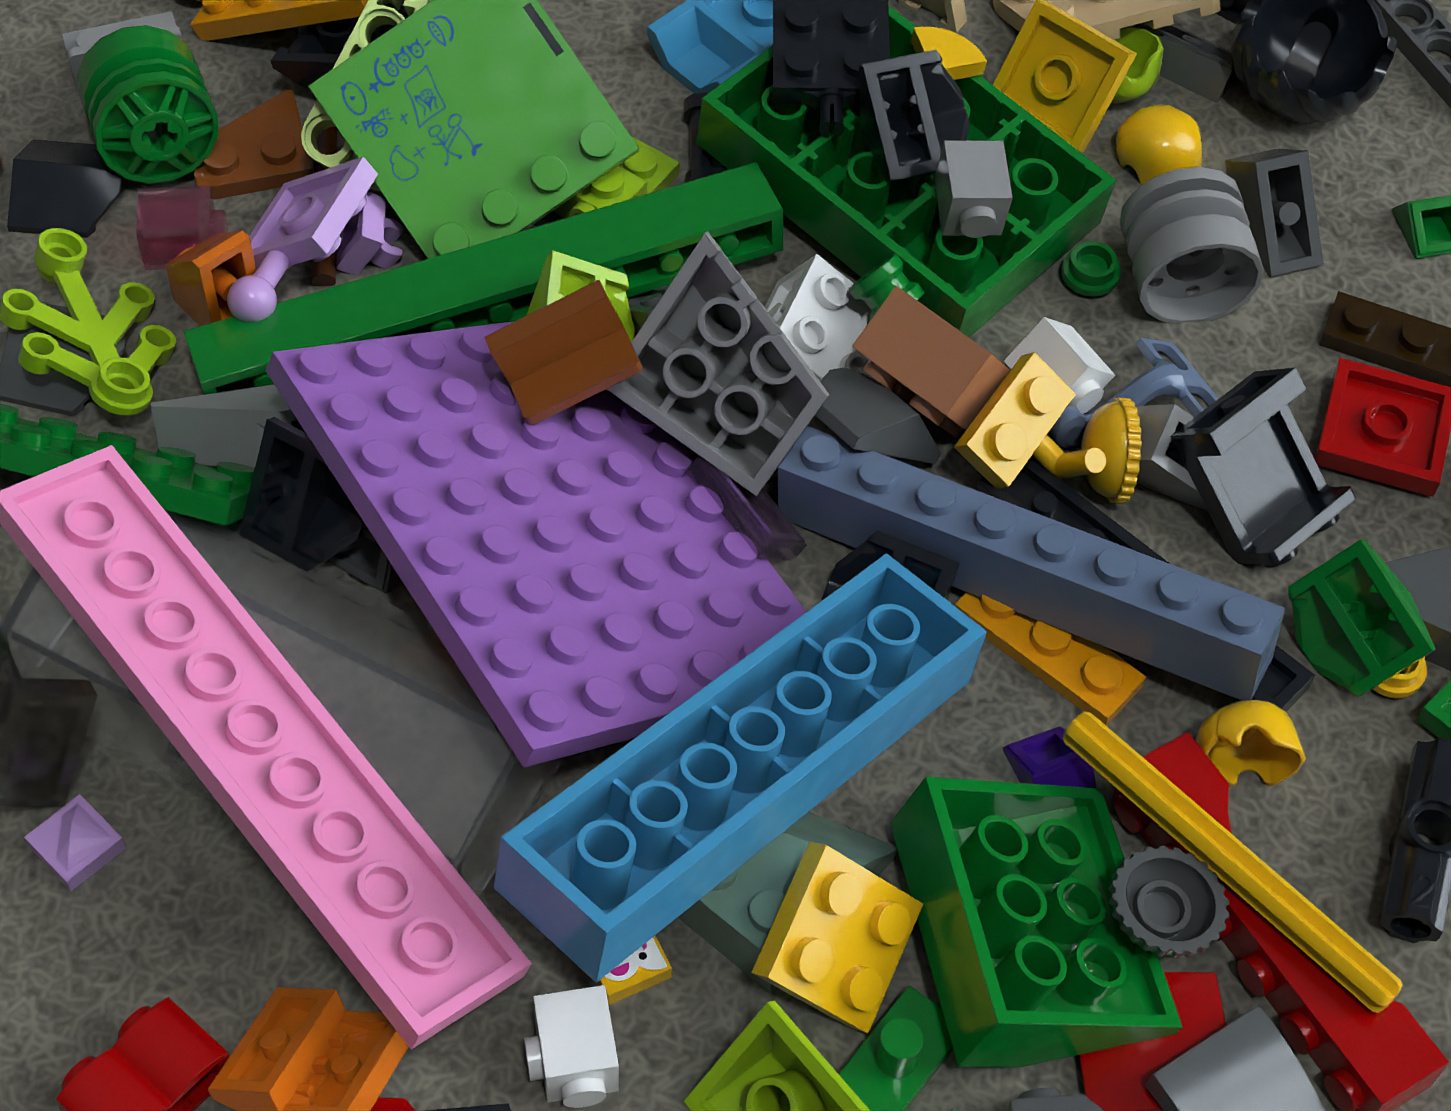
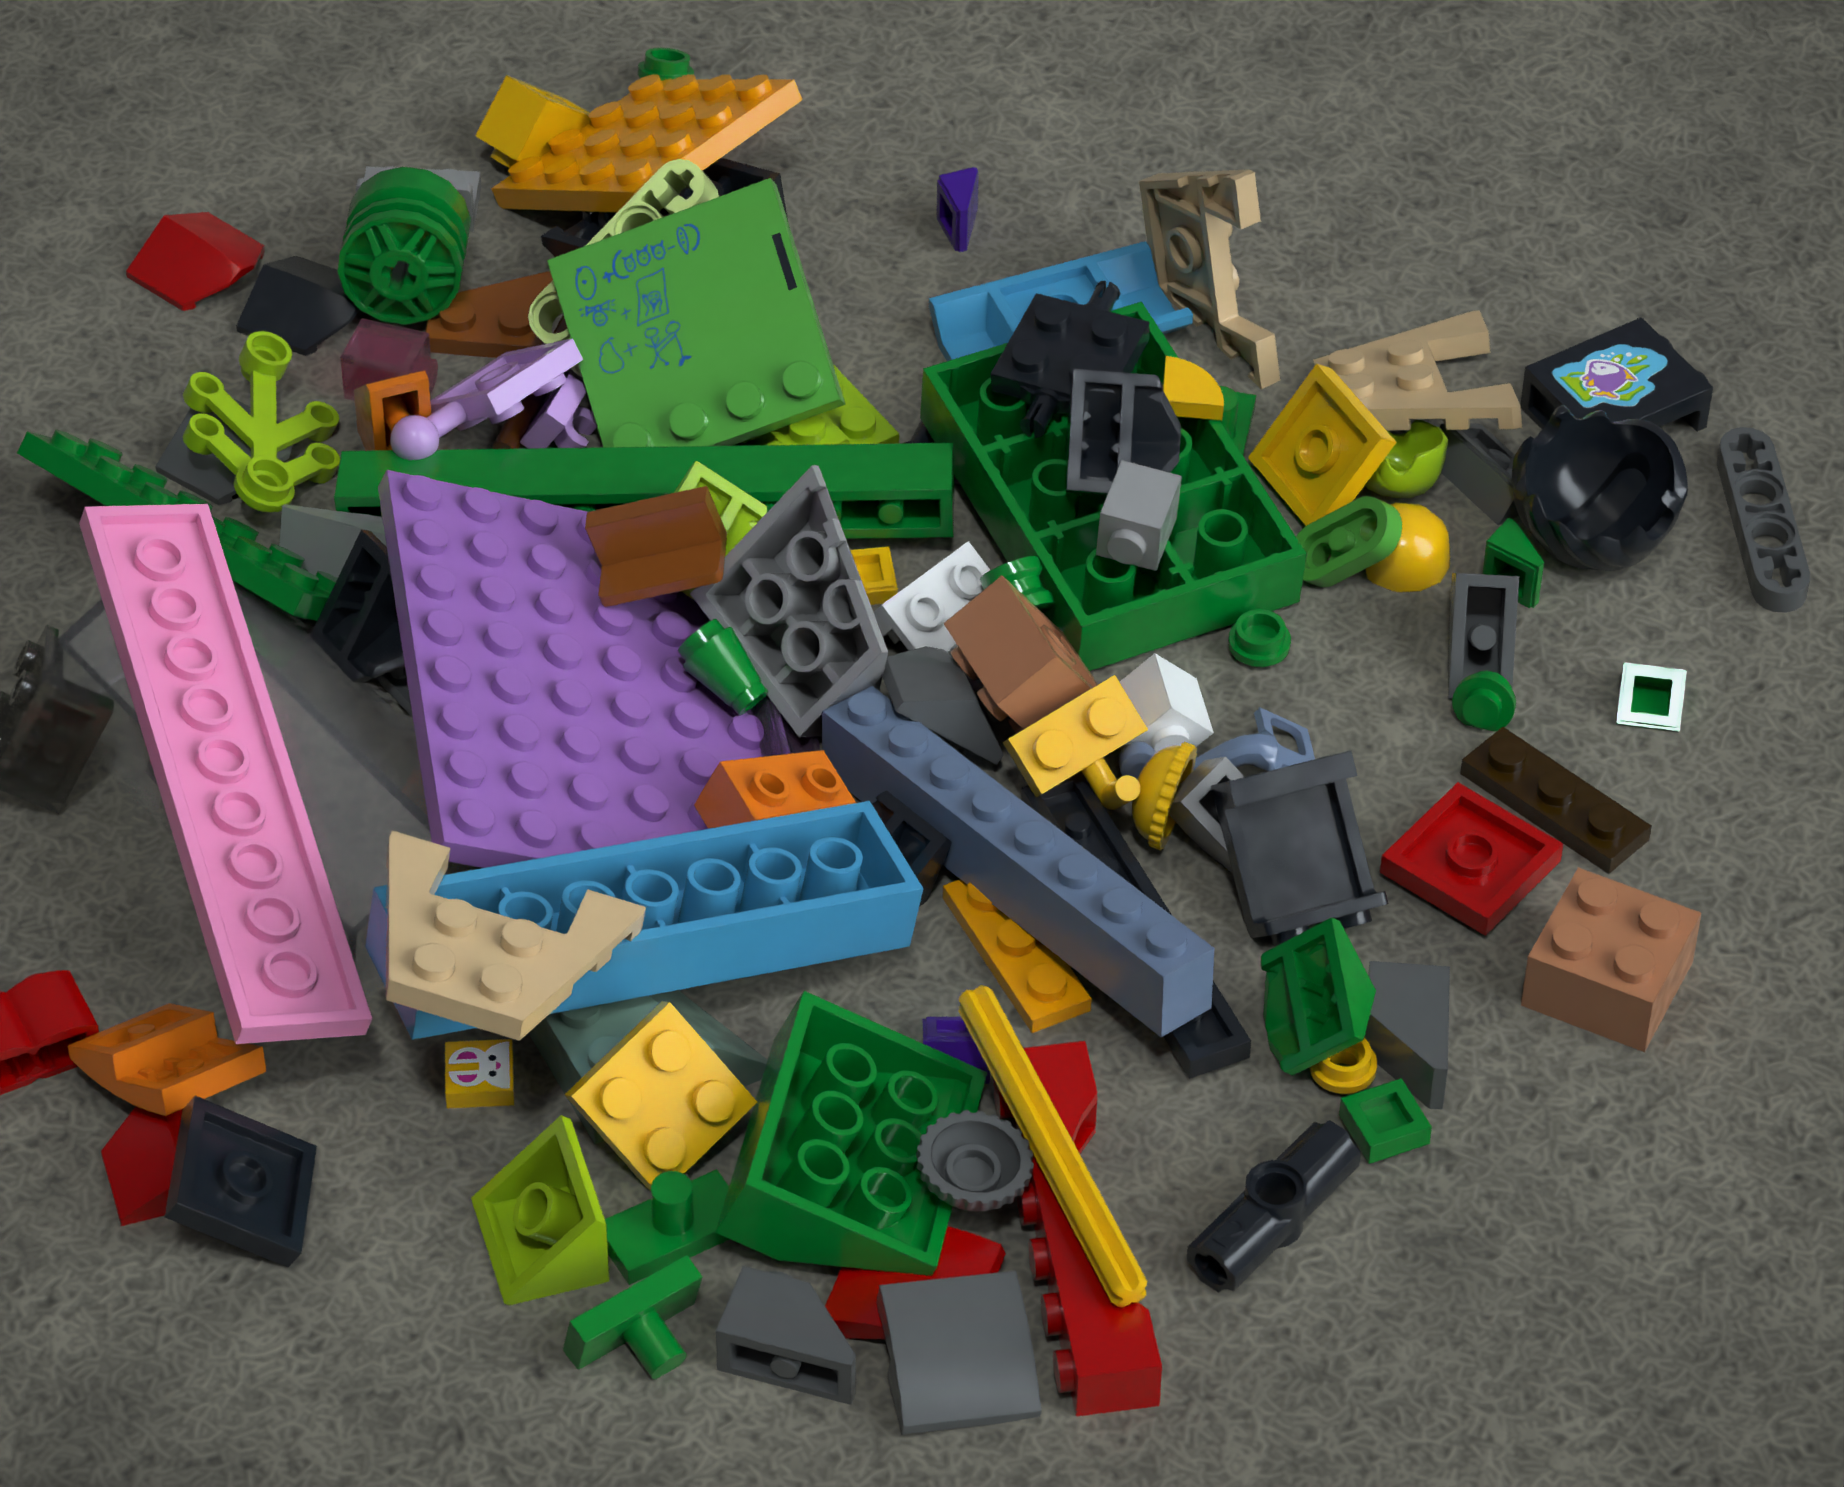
camera: 25 degrees right, 10 degrees down
lavender tile [24,794,126,891] -> none
white brick [524,985,619,1108] -> none
light grey wheel [1120,167,1264,323] -> none
yellow hair [1195,700,1306,786] -> none
none -> tan wing [386,830,646,1041]
none -> green cone [678,619,769,716]
none -> orange brick [694,750,856,829]
none -> bright green plate [1296,496,1402,588]
none -> green plate [1452,671,1516,732]
none -> green slope [1482,518,1544,608]

